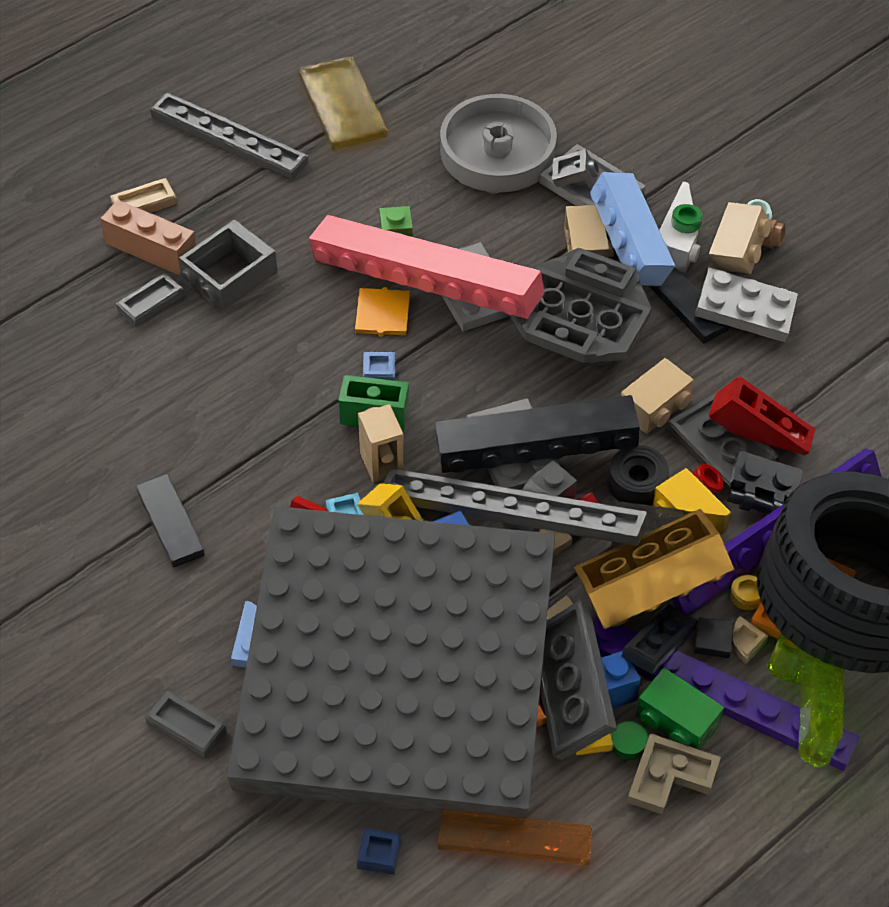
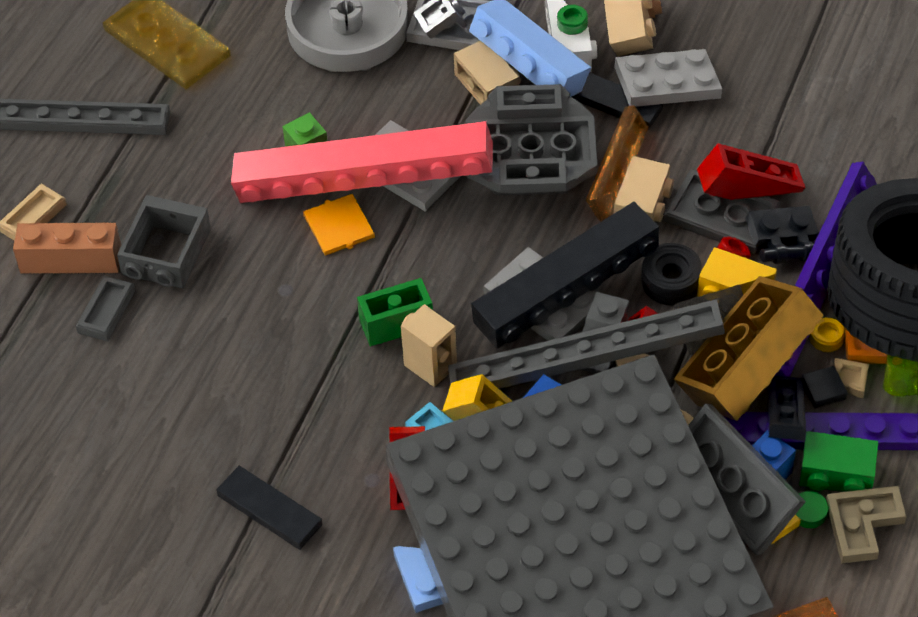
camera: 25 degrees left, 0 degrees up
medium blue tile [363,352,395,381] -> none
none -> clear orange tile [586,105,649,222]

